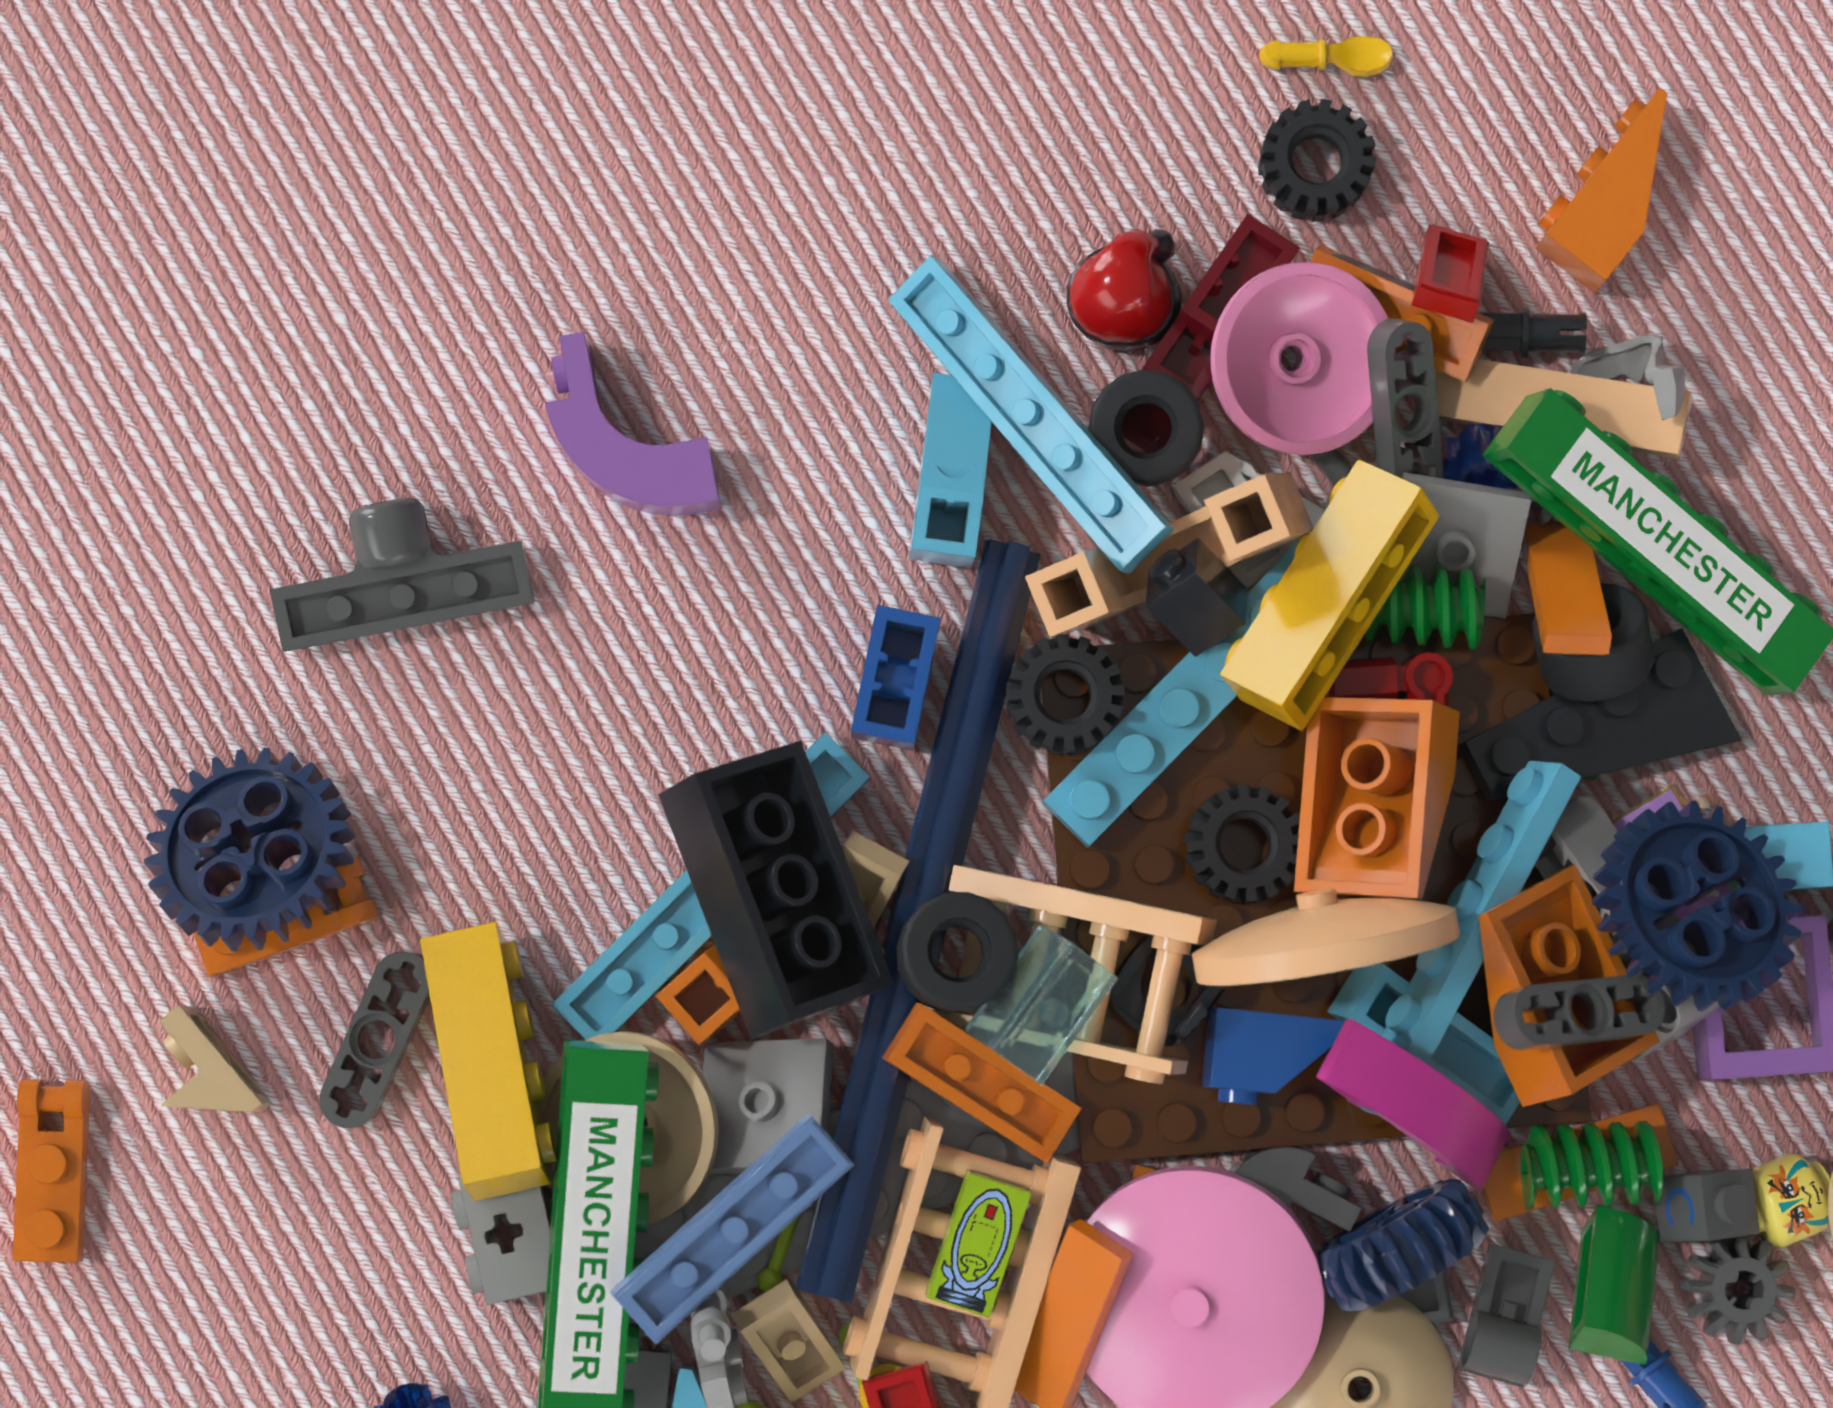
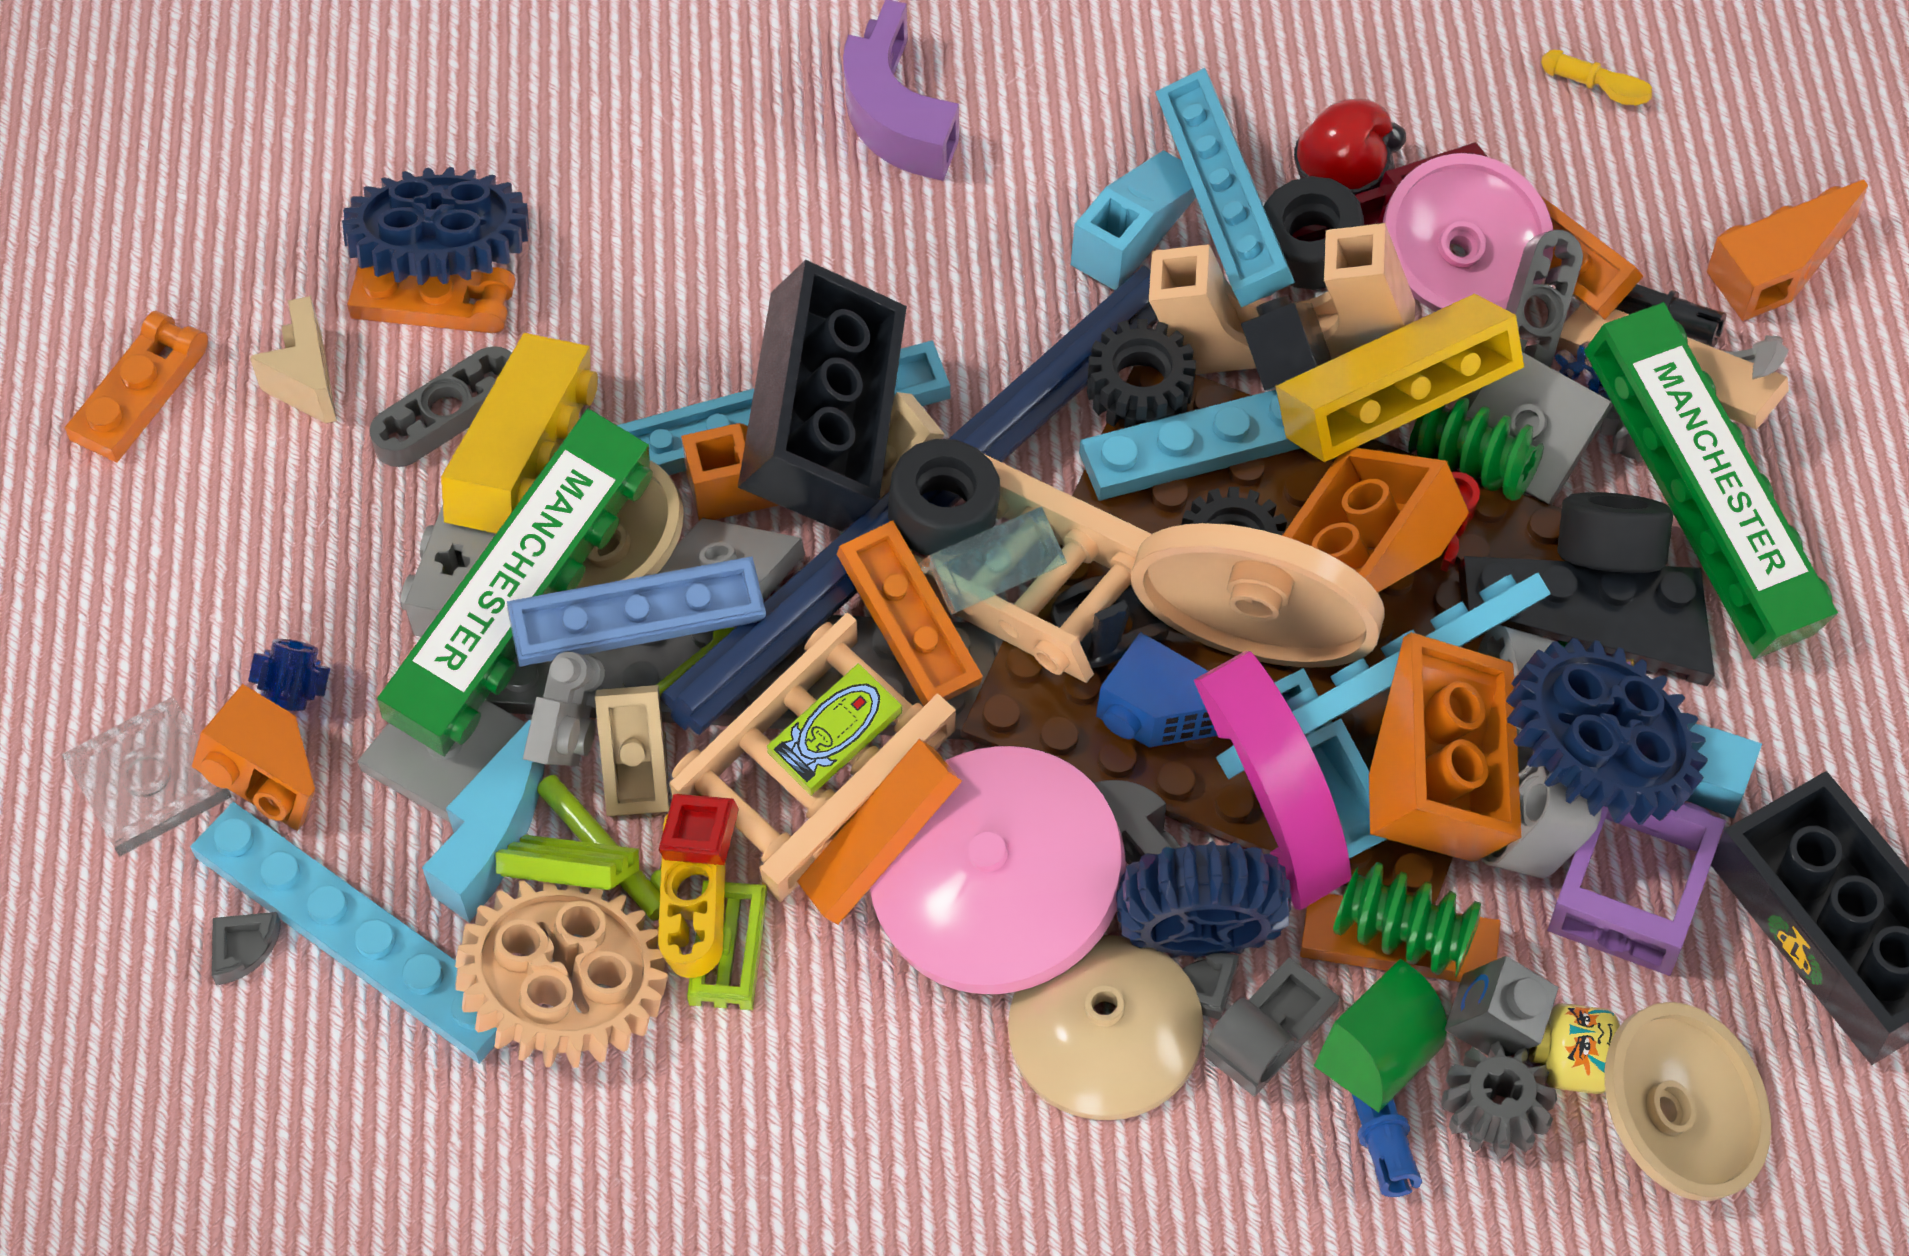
camera: 30 degrees right, 25 degrees down
dark grey plate [270,498,535,652] -> none
blue brick [851,605,940,751] -> none
black tyre [1258,99,1376,222] -> none
red tile [1411,224,1489,323] -> none
dark grey beam [1494,974,1665,1050] -> none
orange tile [1522,522,1612,655] -> none

